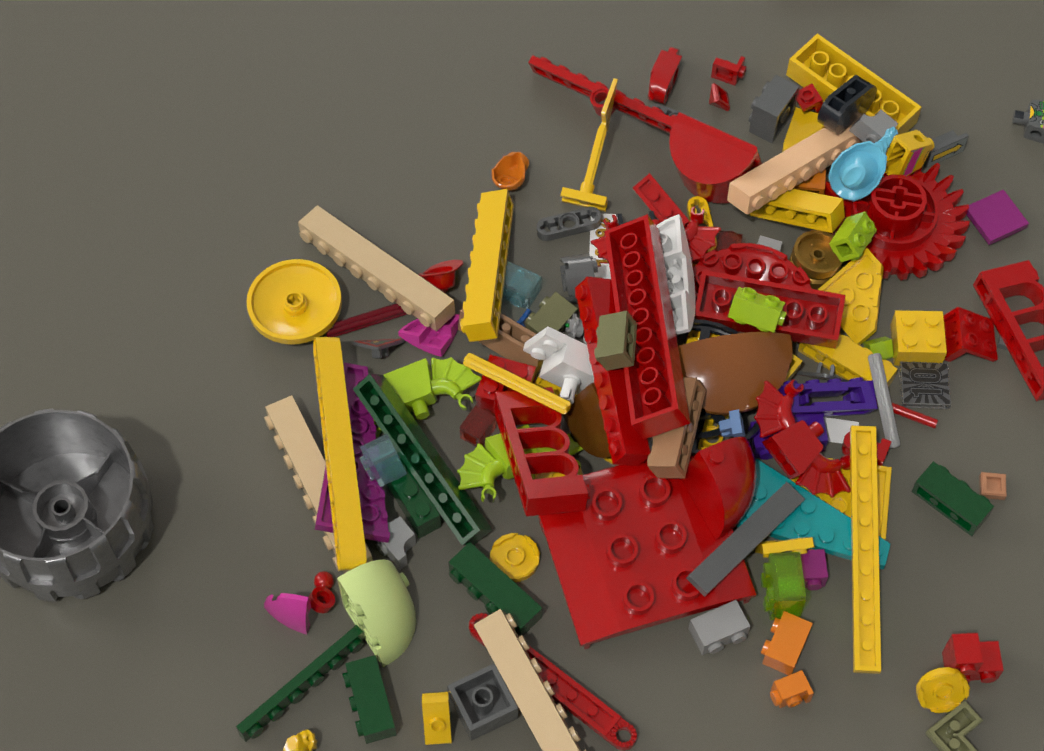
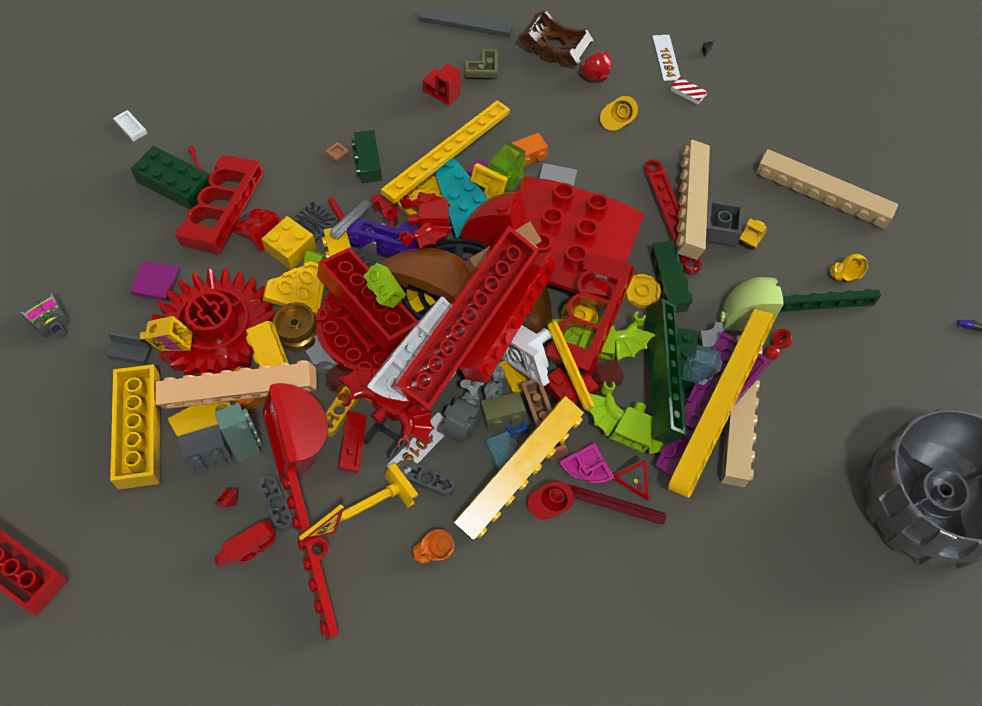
camera: 145 degrees left, 0 degrees up
yellow dish [247,259,342,344] -> none
dark pink brick [264,593,311,635] -> none
tan brick [298,205,455,332] -> none
dark green brick [342,655,397,744] -> none
olive brick [594,311,637,371] -> none
dark grey tile [686,482,805,597] -> none
red bracket [711,56,747,86] -> none
medium blue tile [719,409,745,437] -> none
orange brick [770,670,814,708] -> none
red bracket [796,83,823,113] -> none
black brick [817,75,877,134] -> none
medium azure hat [828,127,898,201] -> none
lime brick [829,211,877,262] -> none
light grey brick [849,109,898,154] -> none
yellow tile [916,667,970,713] -> none
none -> sand green brick [214,403,262,463]

